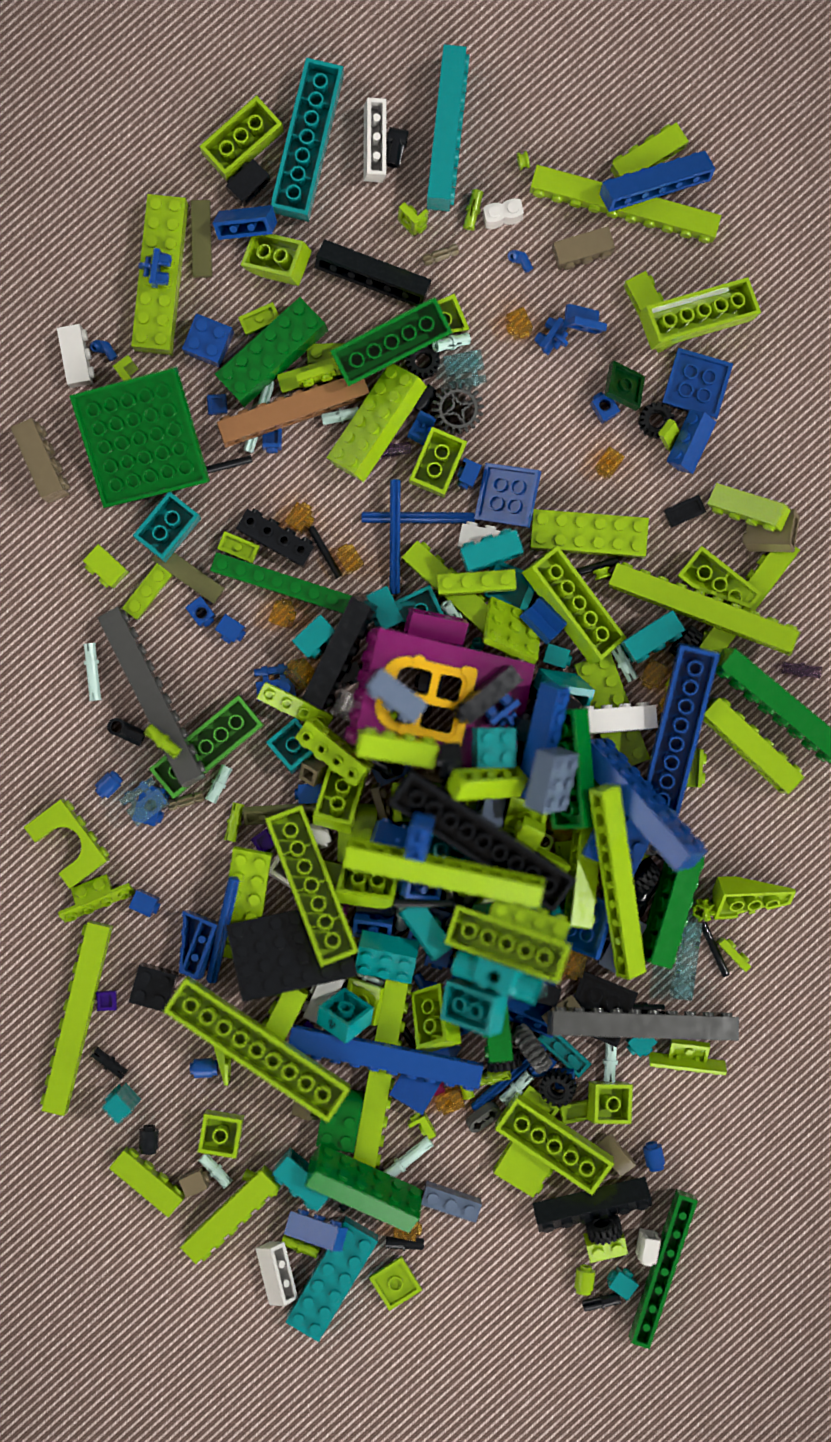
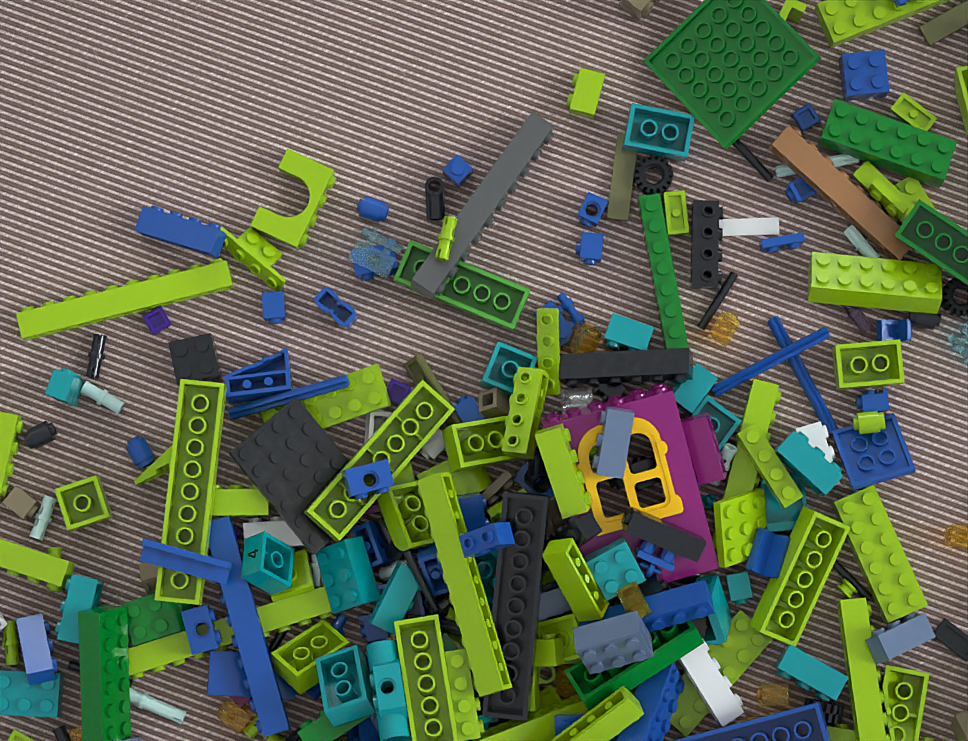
camera: 65 degrees right, 5 degrees down
light aqua pin [83,643,102,701] -> none
lime plate [122,563,173,620] -> none
dark tan axle [167,791,205,811] -> none
light aqua pin [205,764,233,804] -> none
lime pin [224,802,245,842] -> none
clear yellow brick [268,598,297,629] -> none
clear yellow brick [285,502,315,533] -> none
lime bracket [408,1112,436,1140] -> none
dark grey gear [432,382,484,434] -> none
light aqua pin [611,644,639,683] -> none
none -> light aqua pin [80,381,125,414]
none -> blue brick [134,205,226,258]
none -> blue fence [139,538,232,585]
none -> blue brick [181,605,222,655]
none -> blue brick [314,287,358,330]
none -> blue brick [342,459,394,500]
none -> blue brick [442,154,473,188]
none -> clear yellow brick [616,581,652,618]
none -> black tyre [634,155,673,195]
none -> white sticker [719,217,780,236]
none -> blue plate [759,232,805,253]
none -> lime brick [853,411,885,435]
none -> sand blue brick [865,612,936,664]

